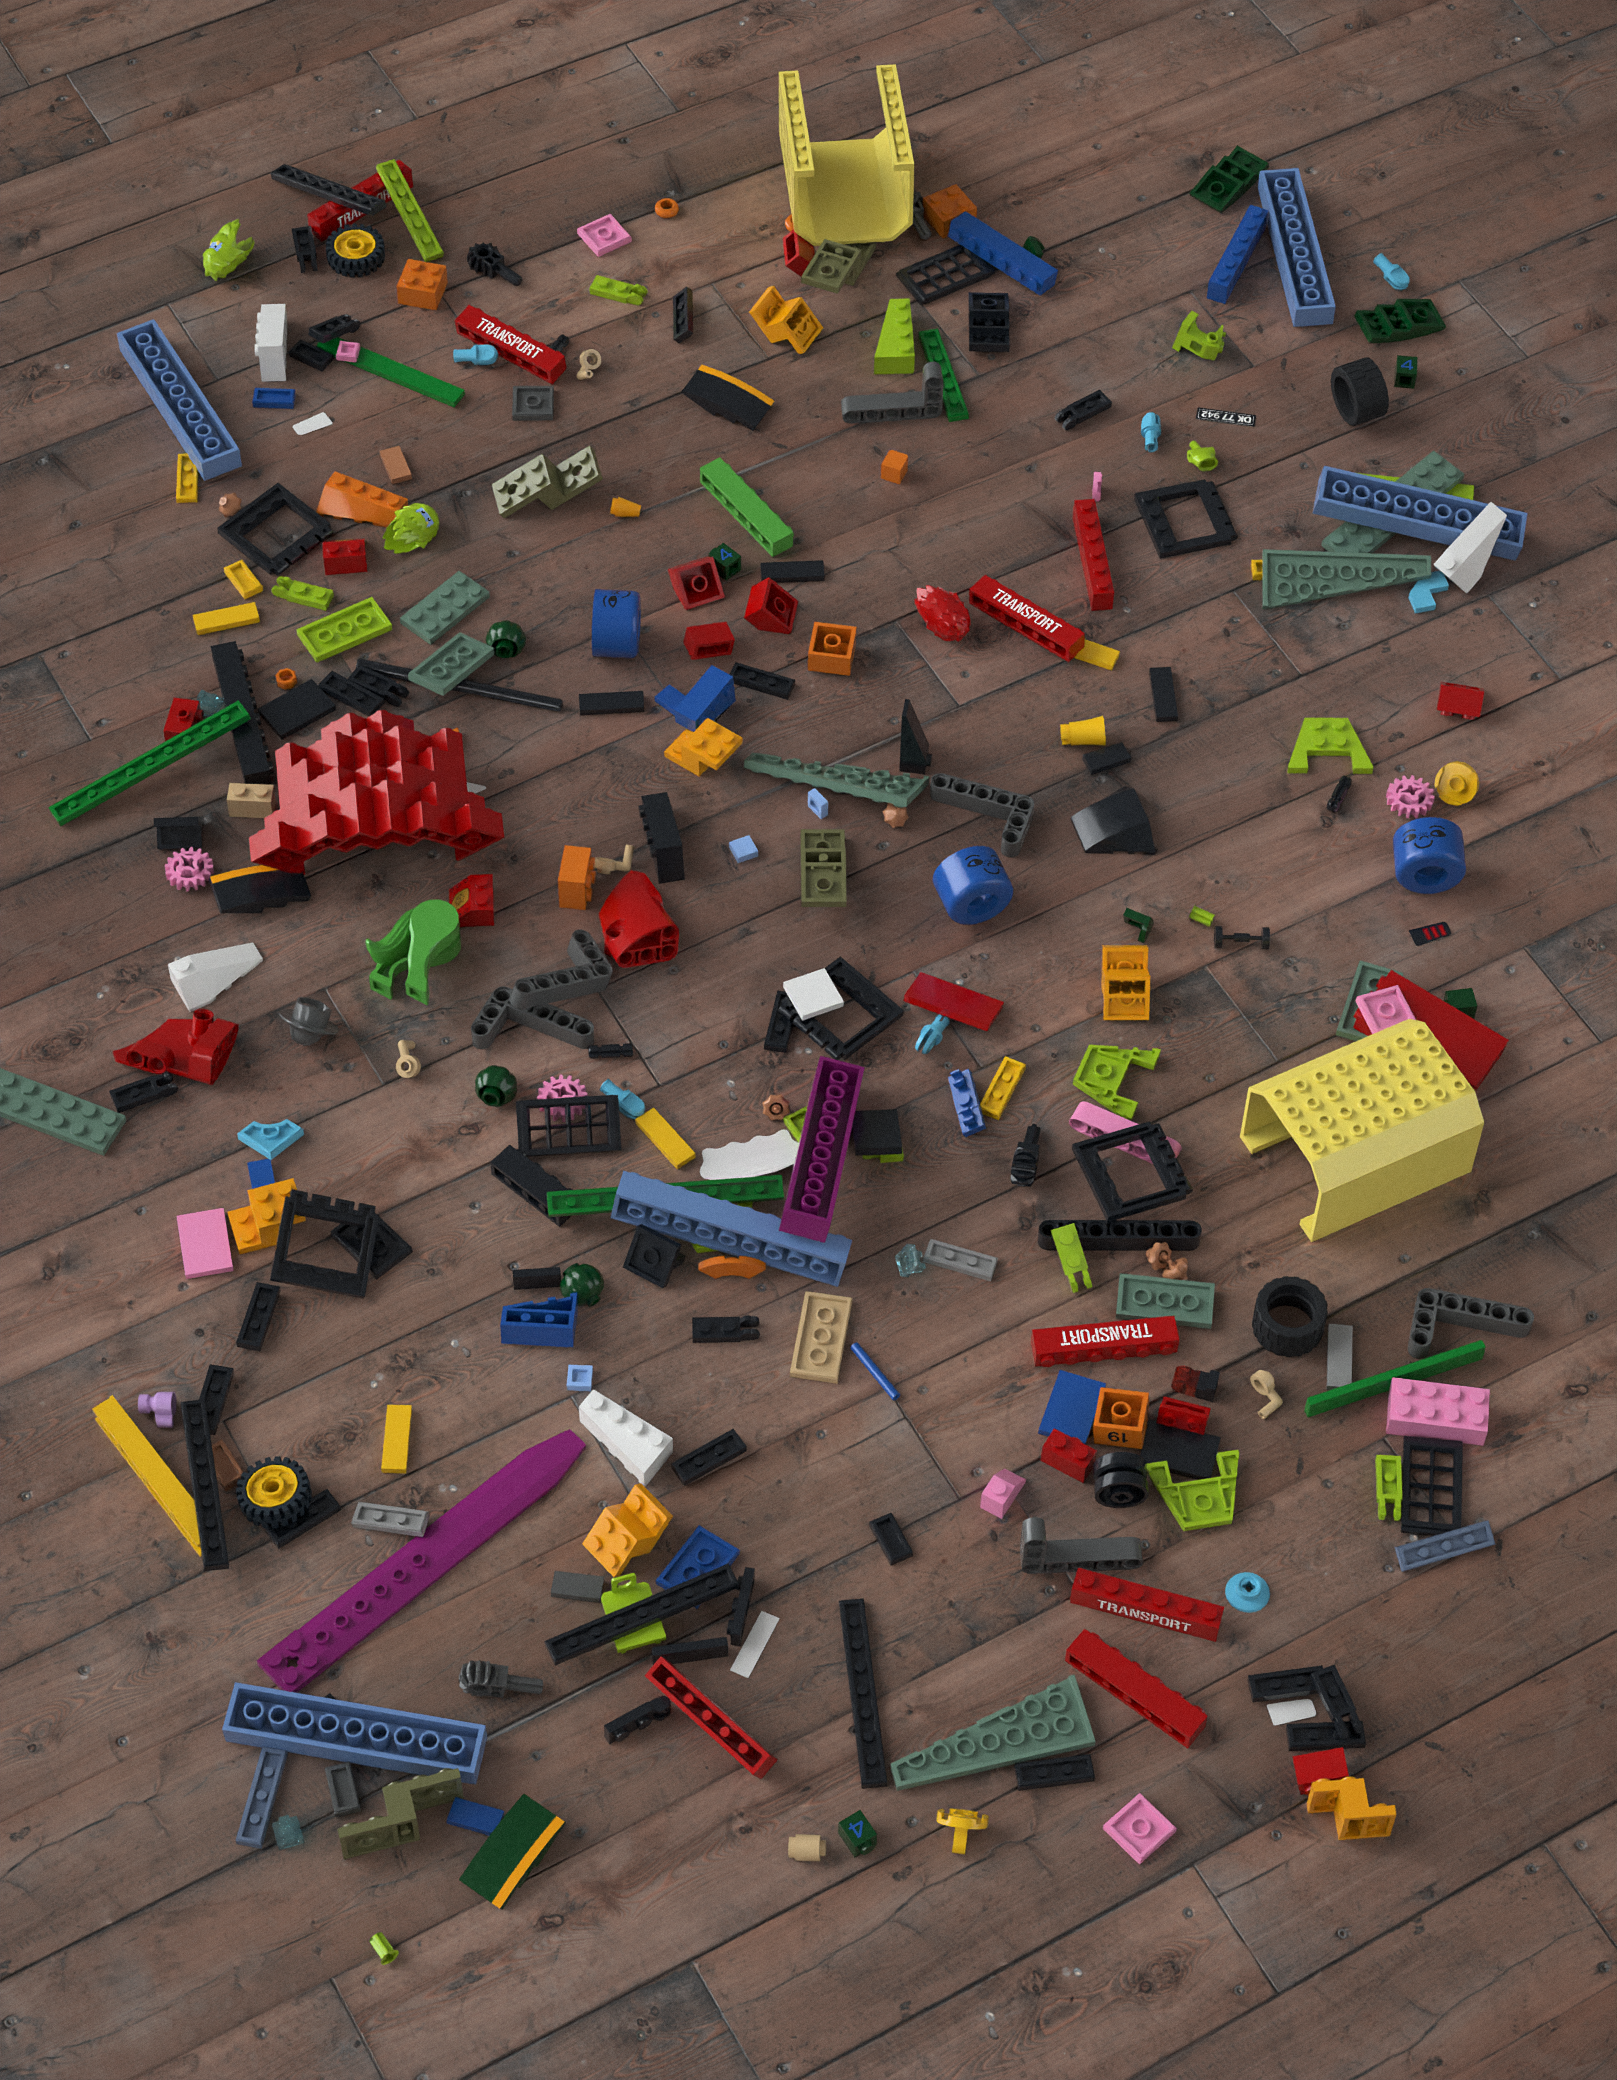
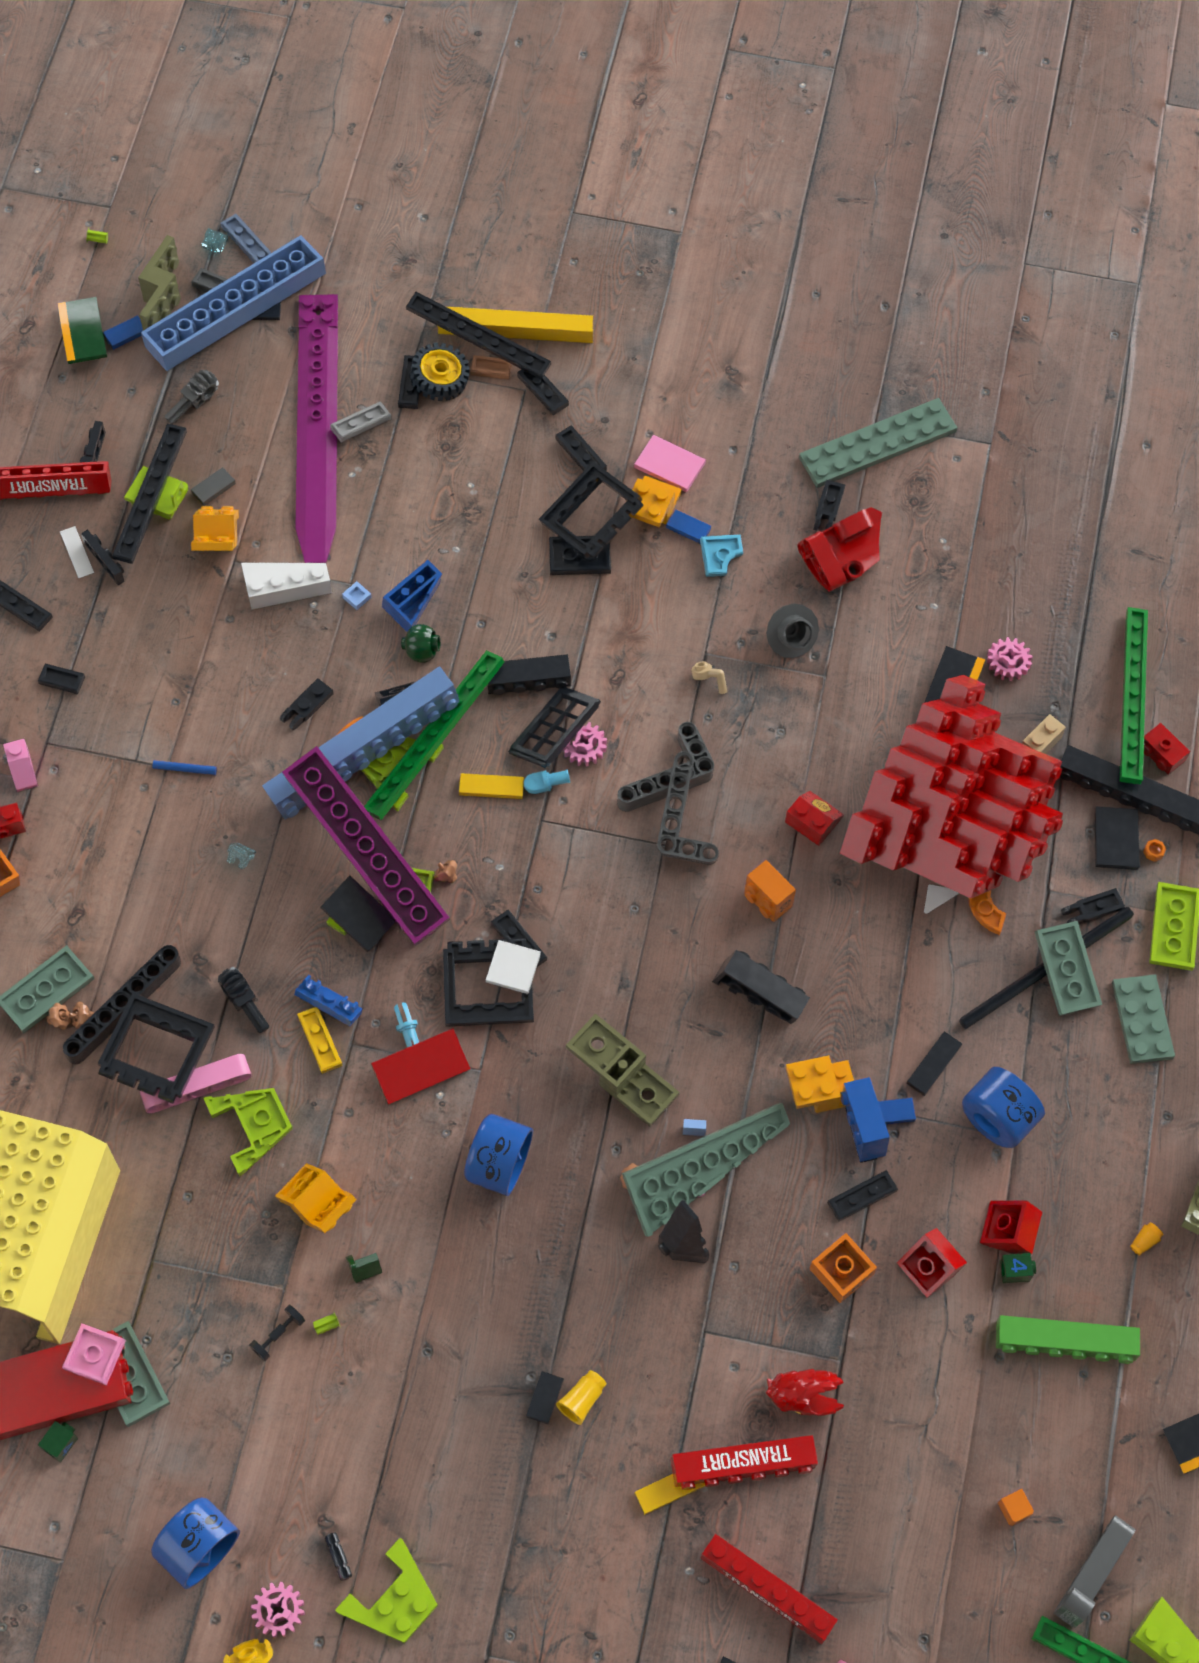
camera: 130 degrees right, 10 degrees up
lavender piece [138,1392,177,1428] -> none
black bracket [154,817,204,849] -> none
white wedge [168,942,263,1012] -> none
clear light blue tile [197,690,224,717] -> none
black plate [319,671,384,717] -> none
bright green animal [365,899,461,1006] -> none
yellow tile [381,1405,412,1474] -> none
dark green plant [475,1065,517,1107] -> none
dark green plant [485,620,526,658] -> none
black tile [513,1267,561,1290] -> none
black axle [588,1043,633,1059] -> none
tan plate [595,844,635,874] -> none
red panel [599,870,679,968] -> none
black tile [652,1637,728,1665] -> none
blue tile [656,1525,740,1609] -> none
black plate [671,1428,747,1486] -> none
red brick [683,622,735,660] -> none
white sticker [700,1129,799,1180] -> none
light blue tile [729,835,758,863] -> none
black tile [760,560,825,583] -> none
tan tile [790,1291,853,1384] -> none
light grey tile [923,1239,998,1281] -> none
dark grey beam [930,773,1034,857] -> none
red brick [1031,1316,1179,1367] -> none
blue tile [1038,1370,1106,1444] -> none
lime hinge [1051,1223,1093,1293] -> none
black wedge [1071,786,1155,855] -> none
black tile [1149,667,1178,722] -> none
black sticker [1409,922,1451,946] -> none

